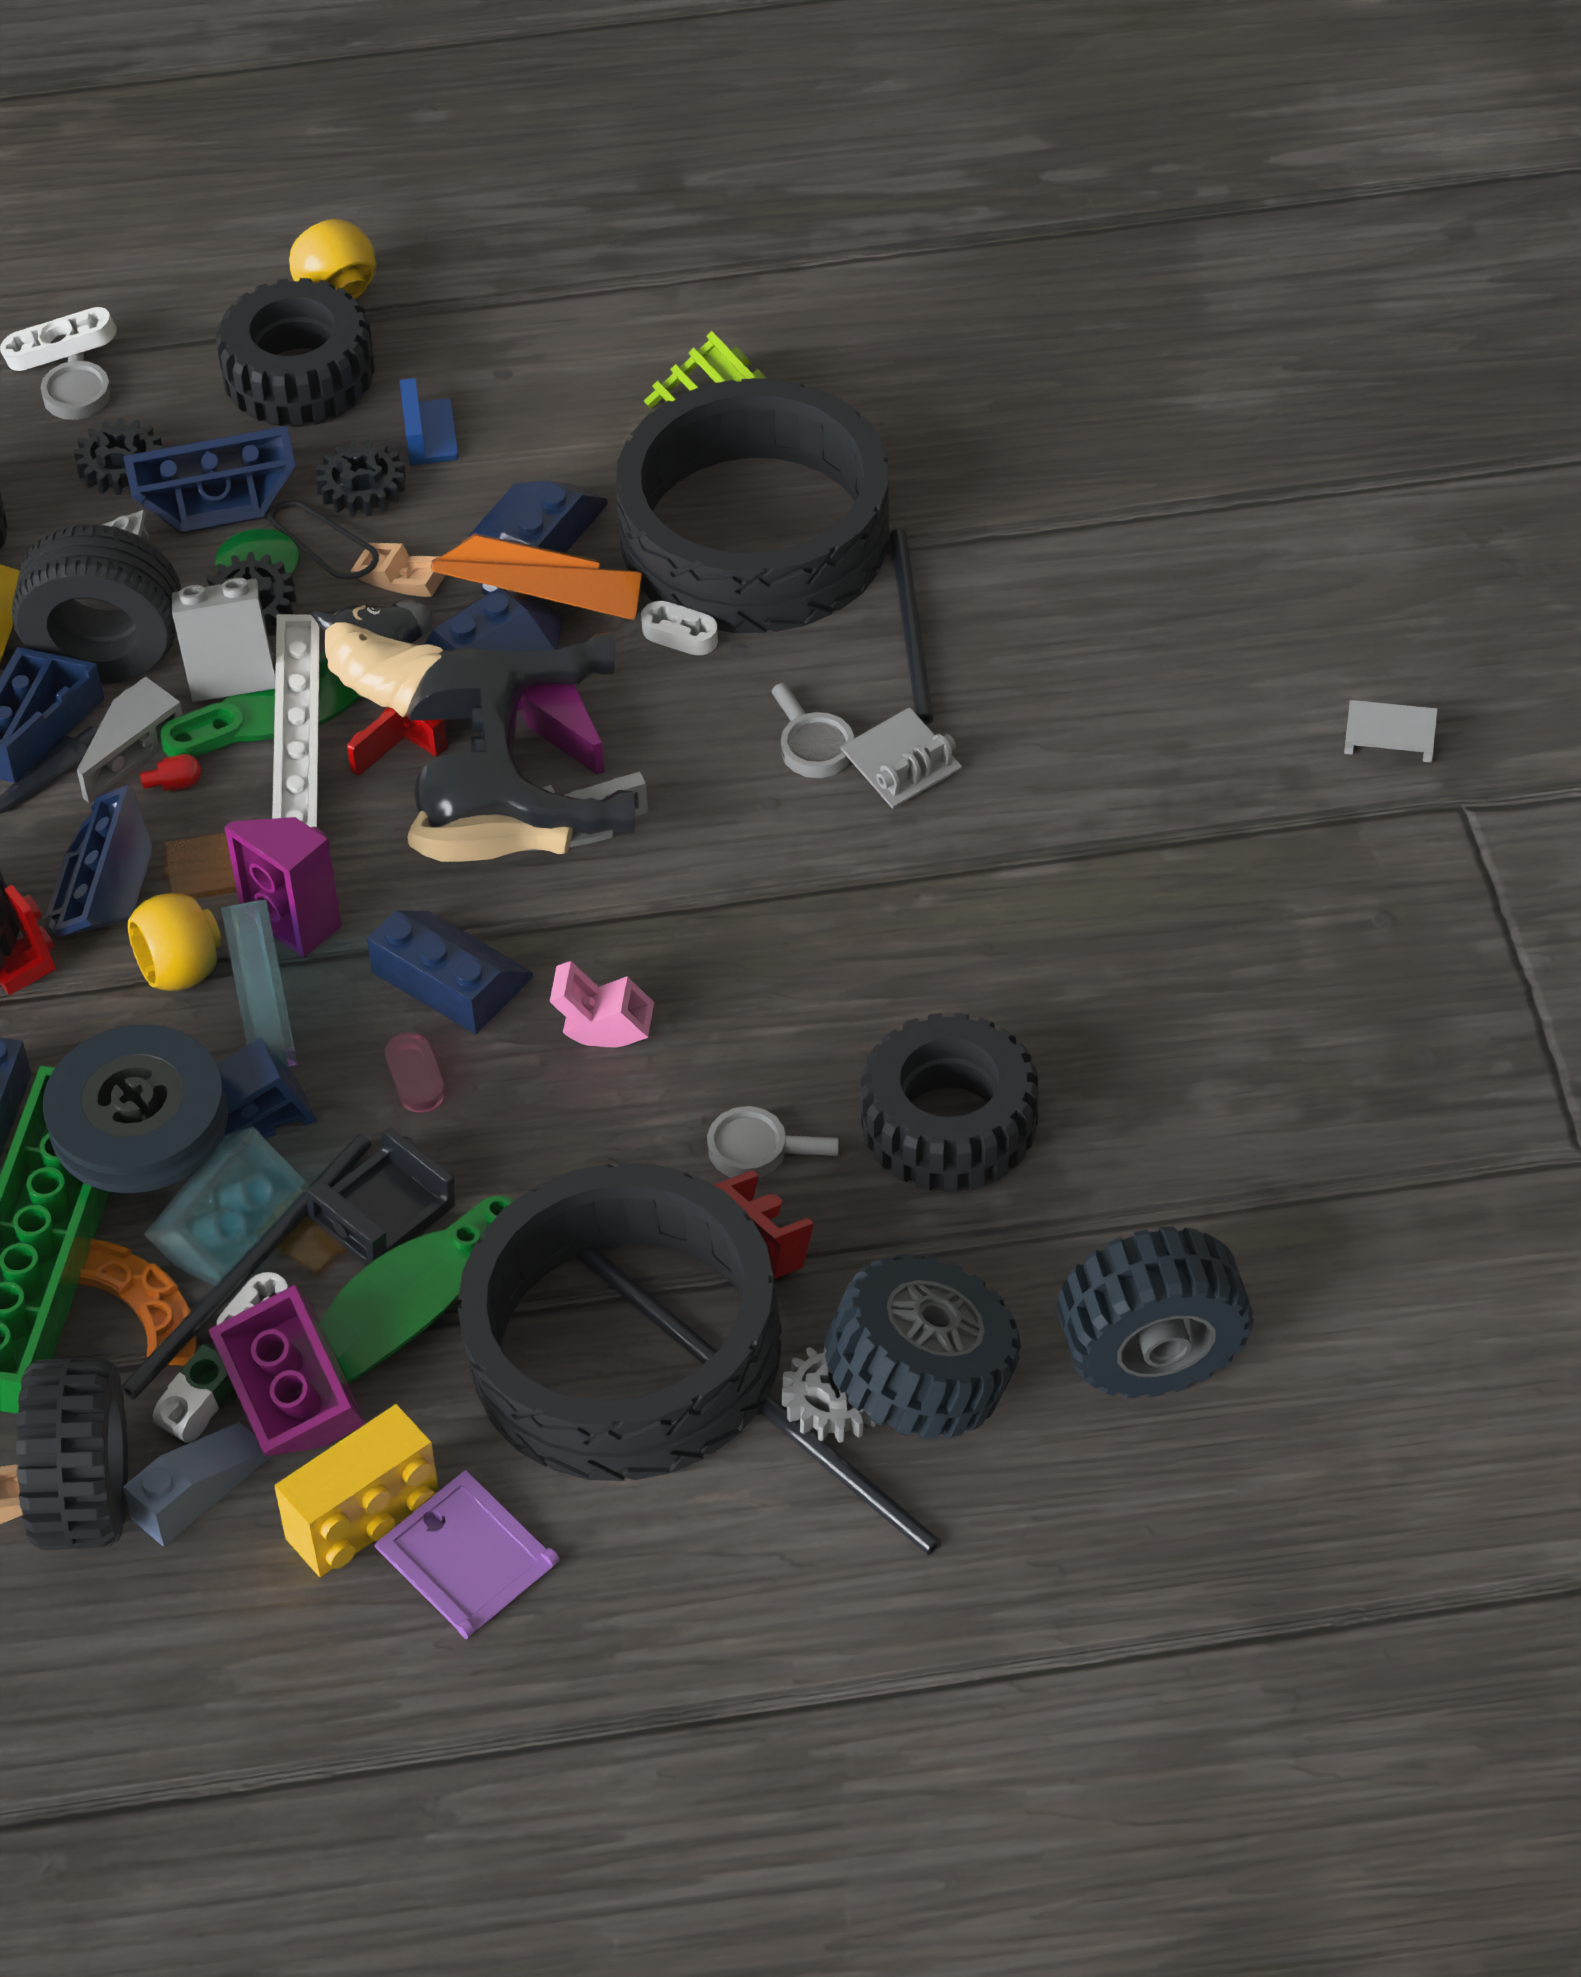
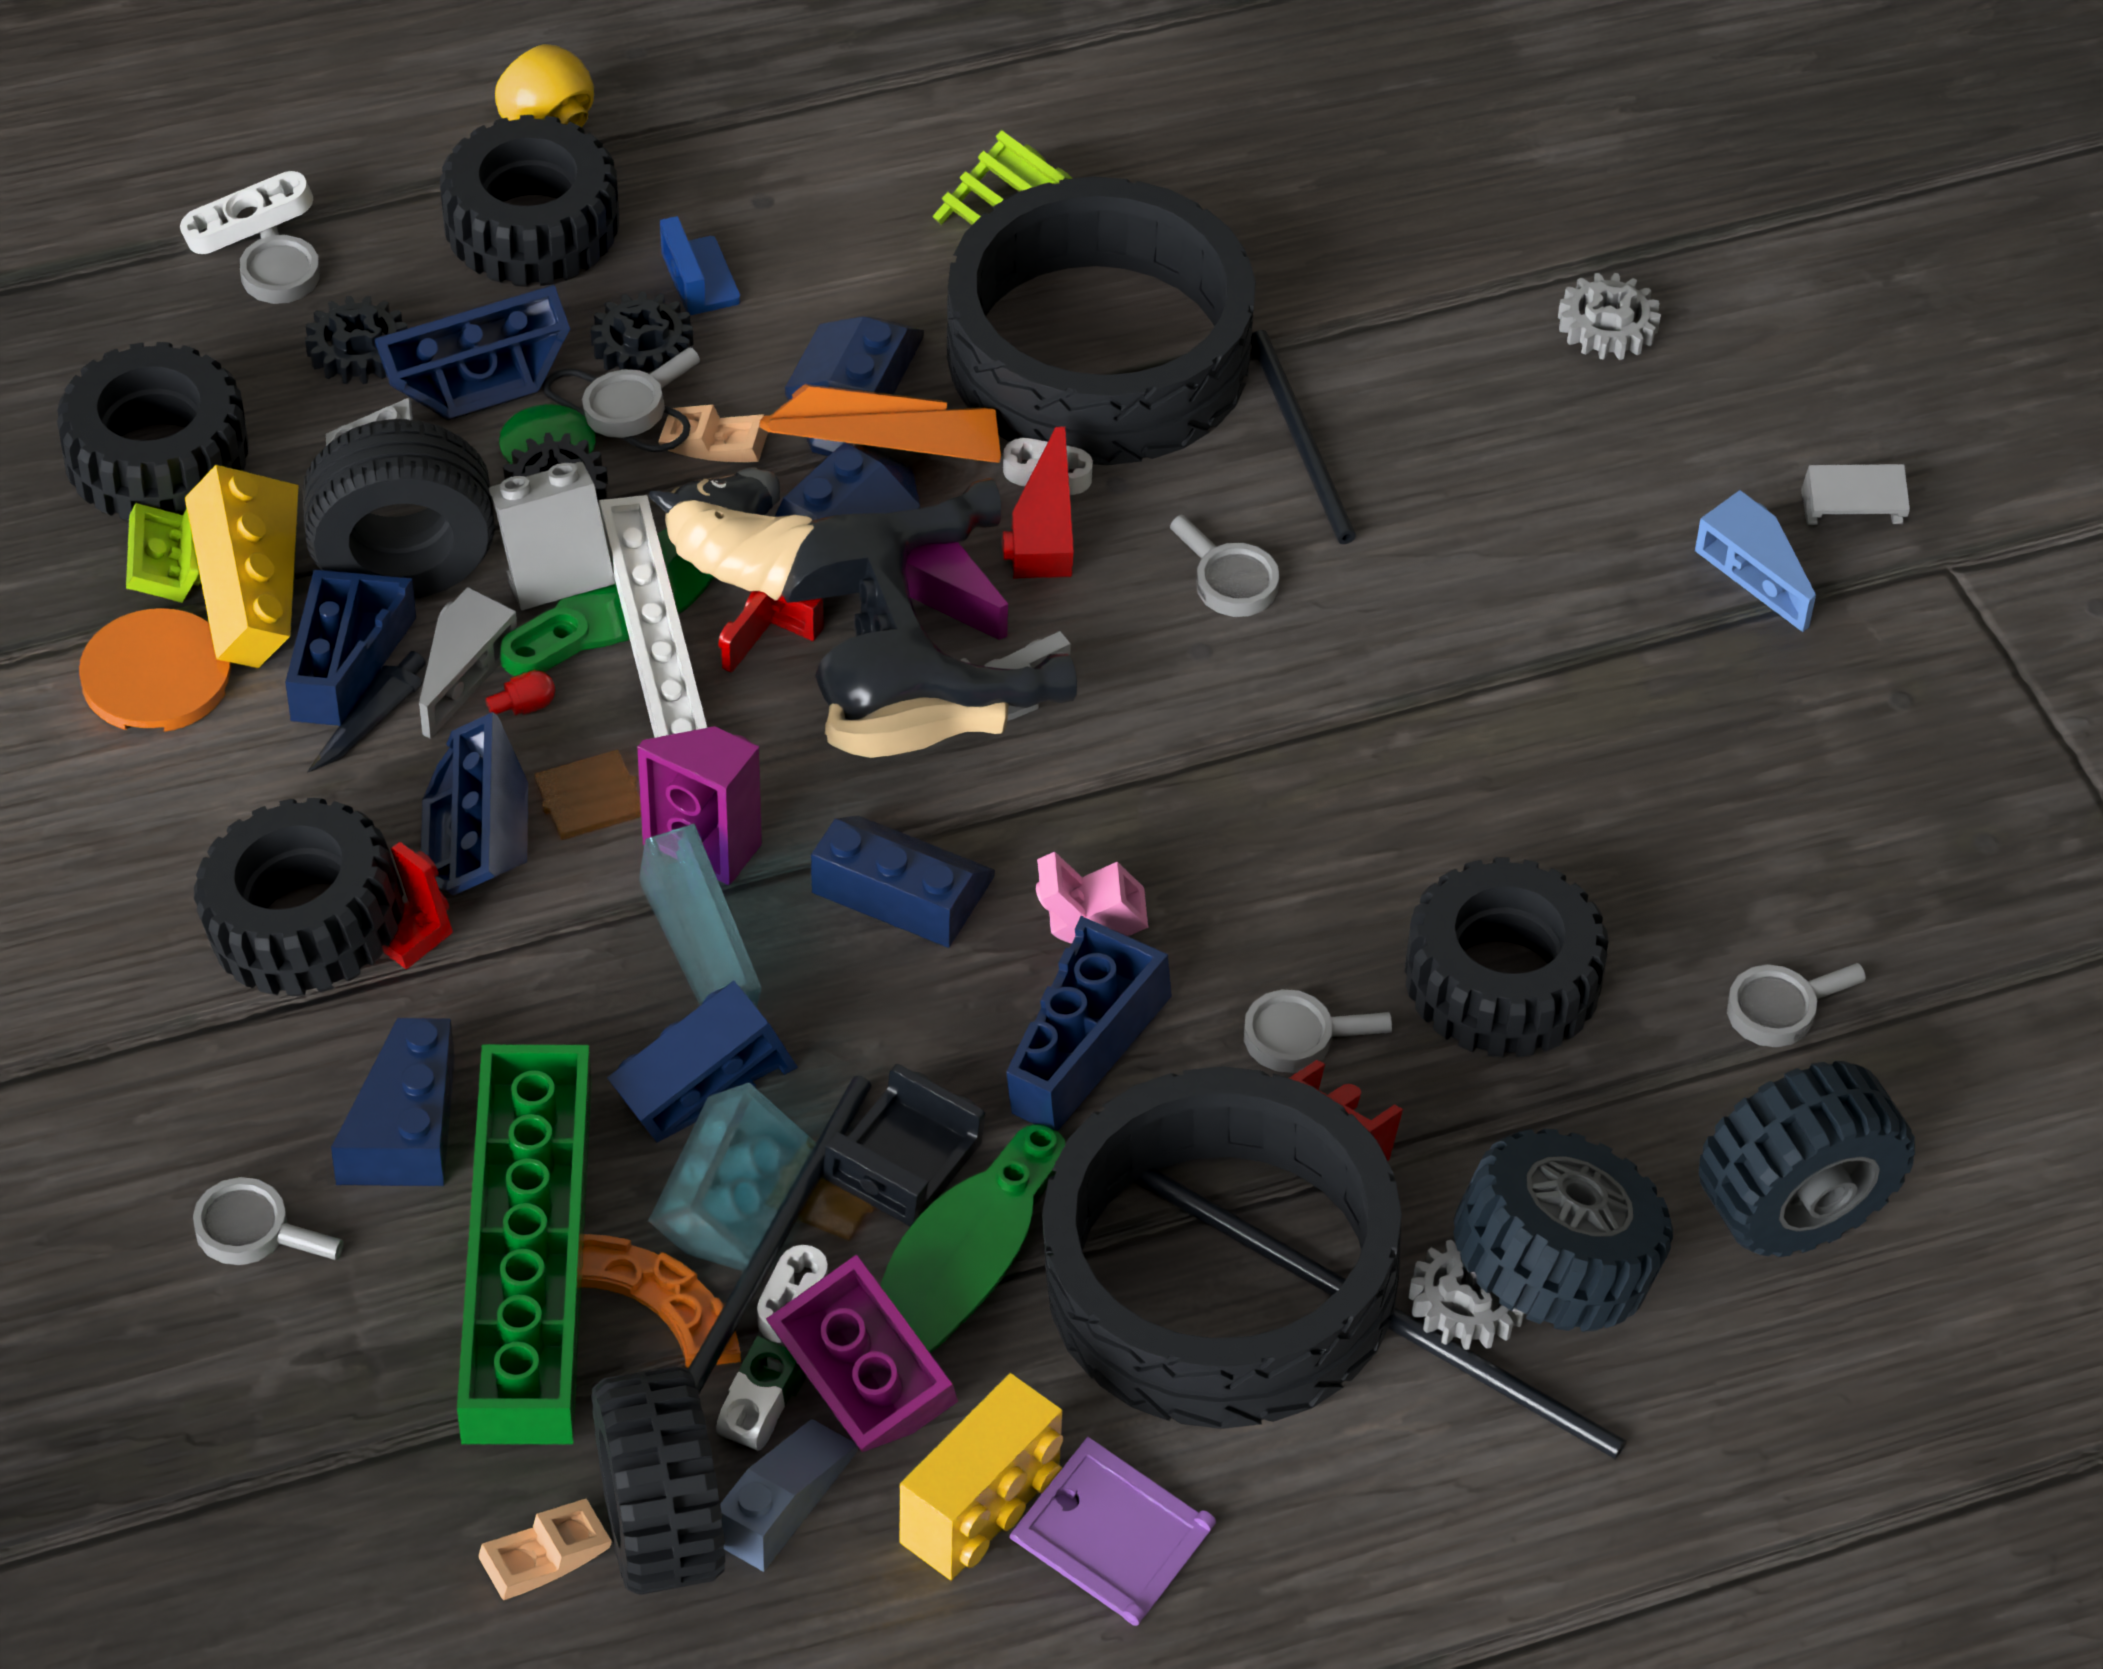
camera: 15 degrees left, 0 degrees up
black wheel [43,1024,228,1193] -> none
yellow wheel [127,893,222,991] -> none
clear pink tile [385,1032,445,1113] -> none
light grey hinge [840,707,962,809] -> none
none -> light grey piece [582,347,700,438]
none -> red slope [1002,427,1074,579]
none -> dark blue wedge [1006,916,1172,1131]
none -> light grey gear [1558,273,1661,360]
none -> medium blue slope [1695,490,1816,632]
none -> light grey piece [1727,963,1866,1048]

